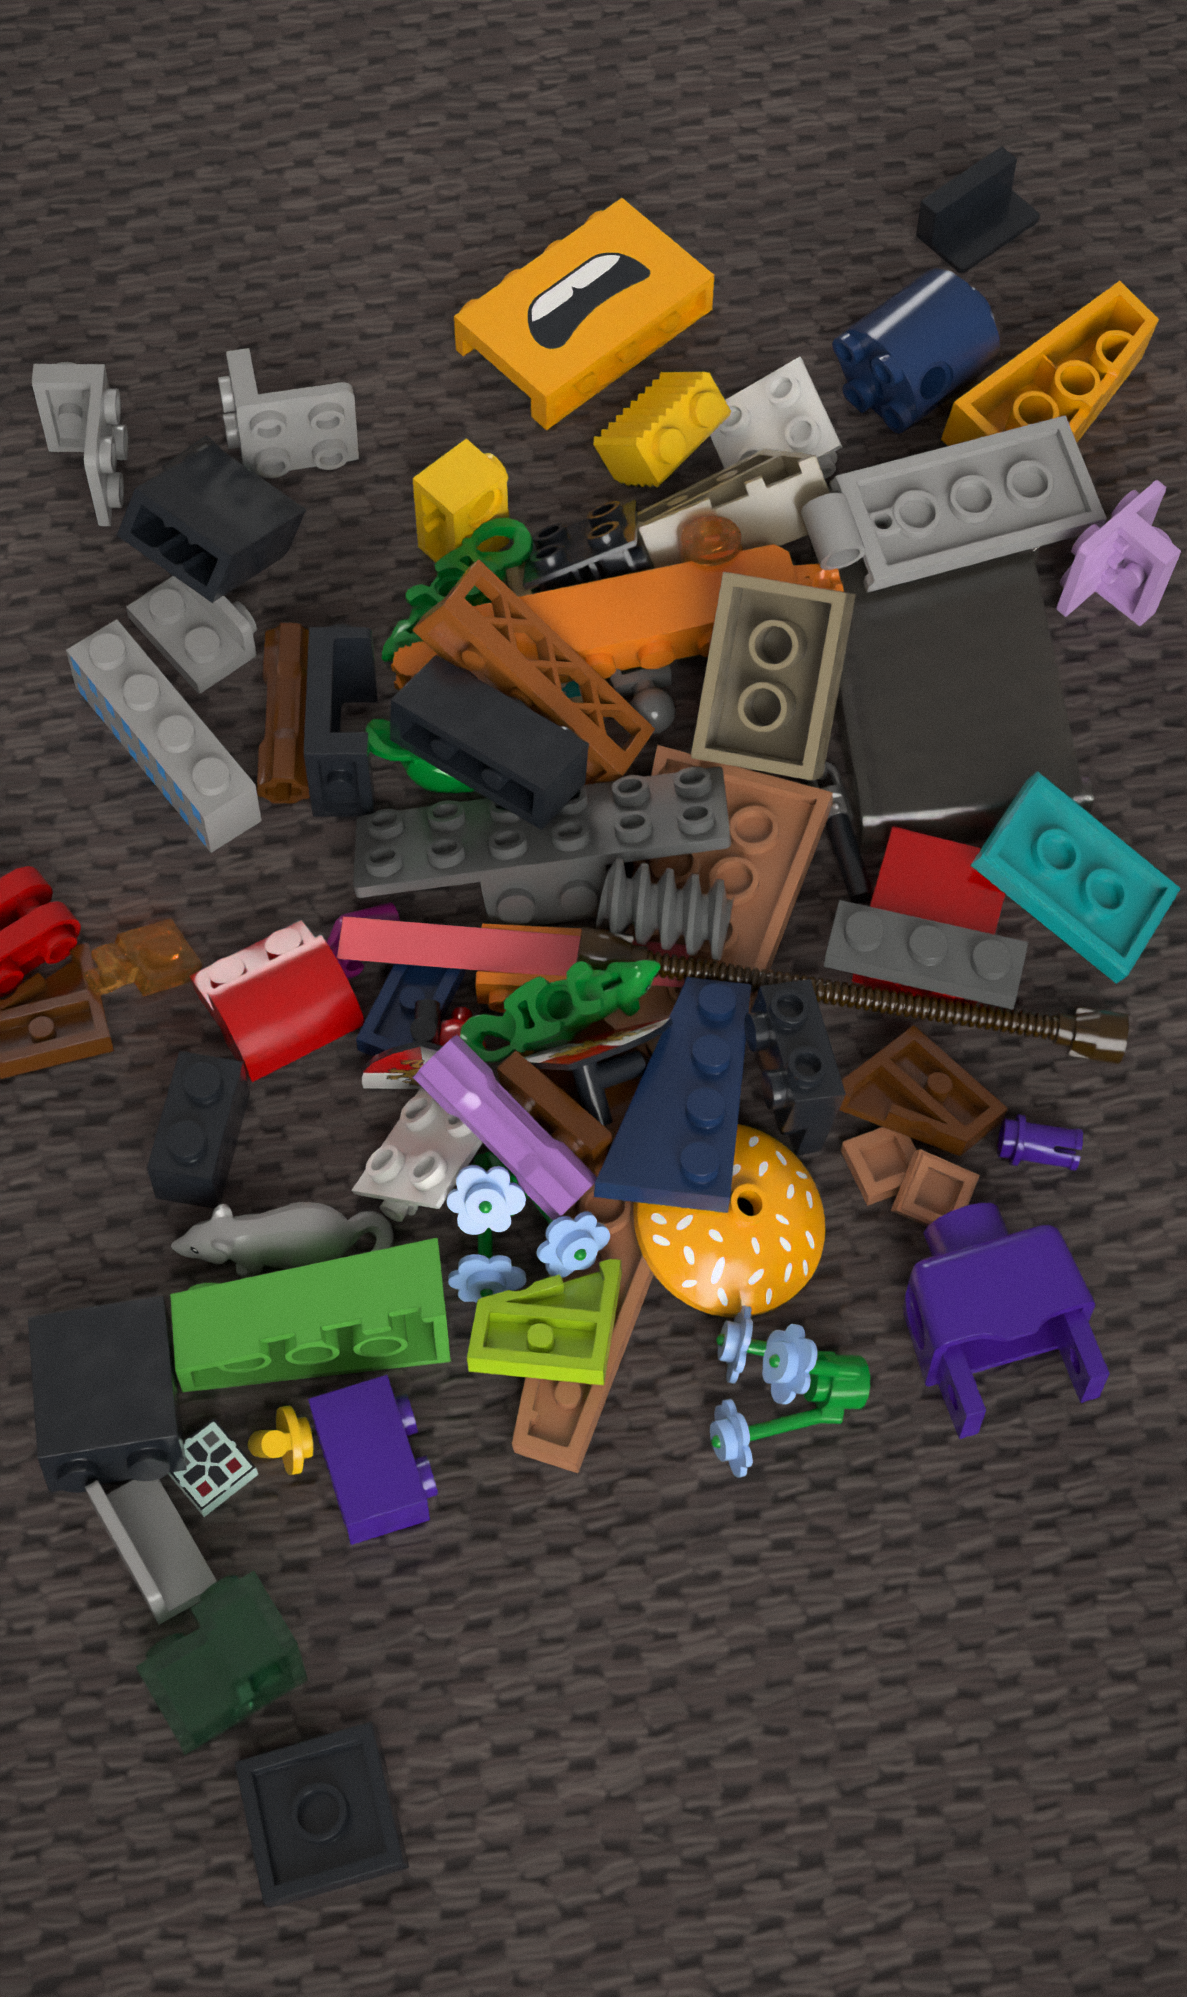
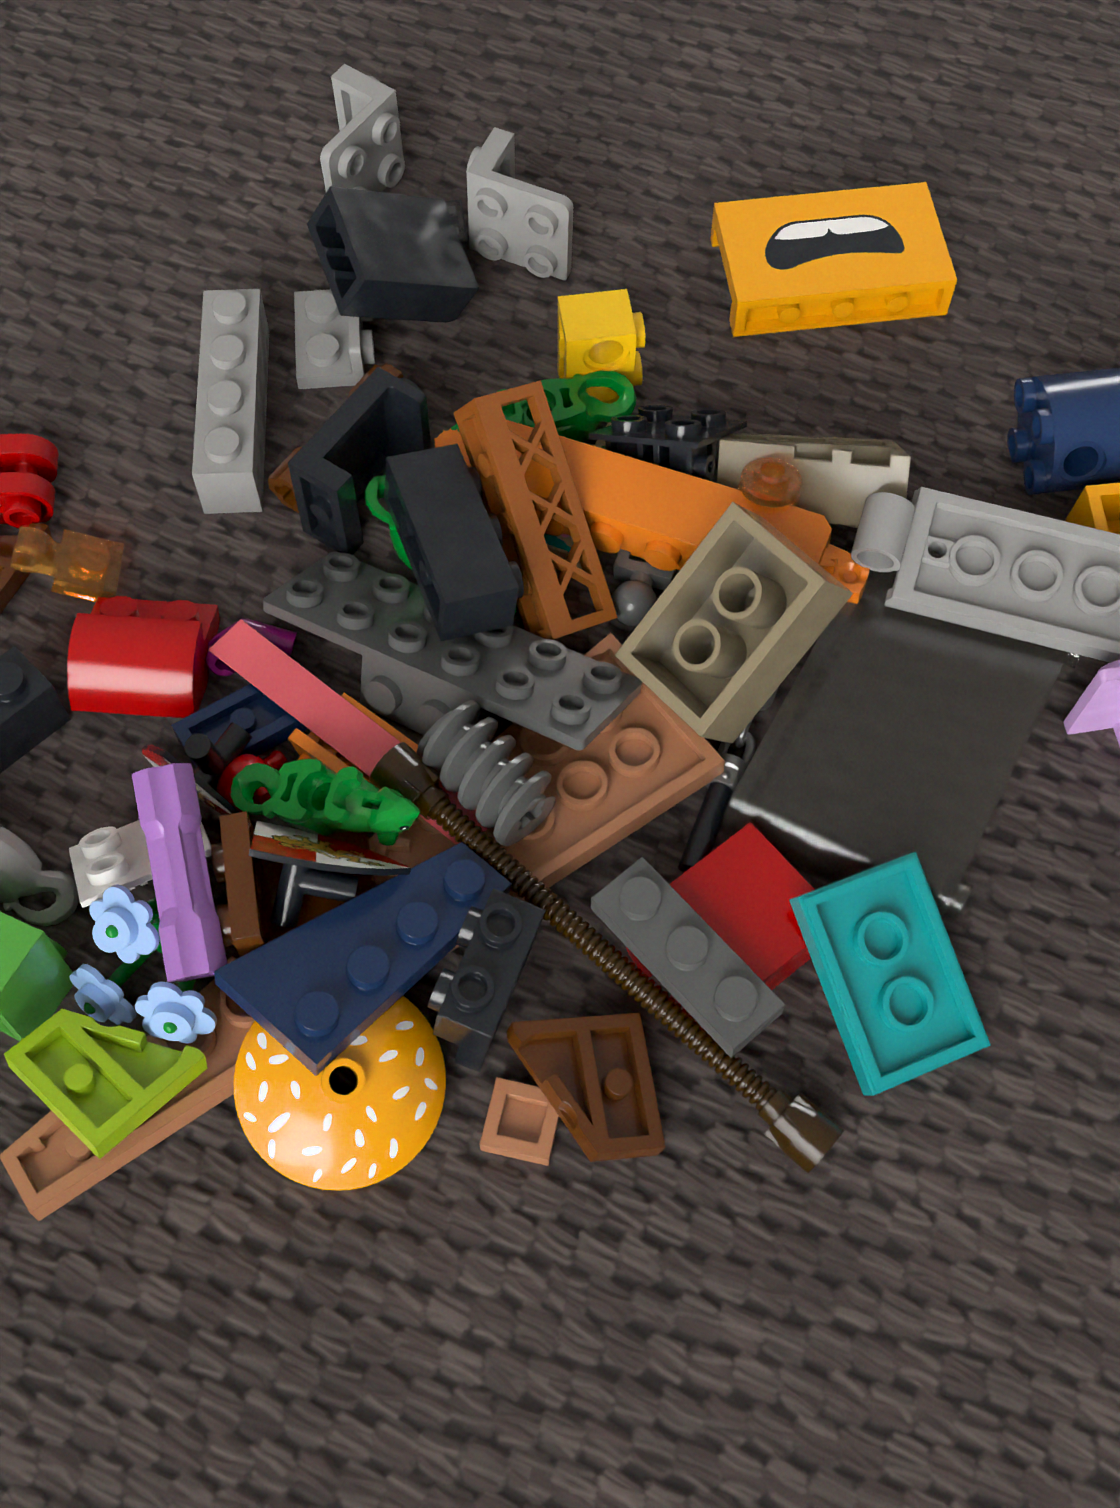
camera: 35 degrees right, 0 degrees up
yellow brick [593,372,731,488] -> none
white hinge [710,357,842,479] -> none
plant [710,1306,870,1478] -> none
nougat tile [891,1149,980,1226] -> none
dark purple piece [903,1203,1110,1439] -> none
dark purple pin [997,1114,1083,1171] -> none

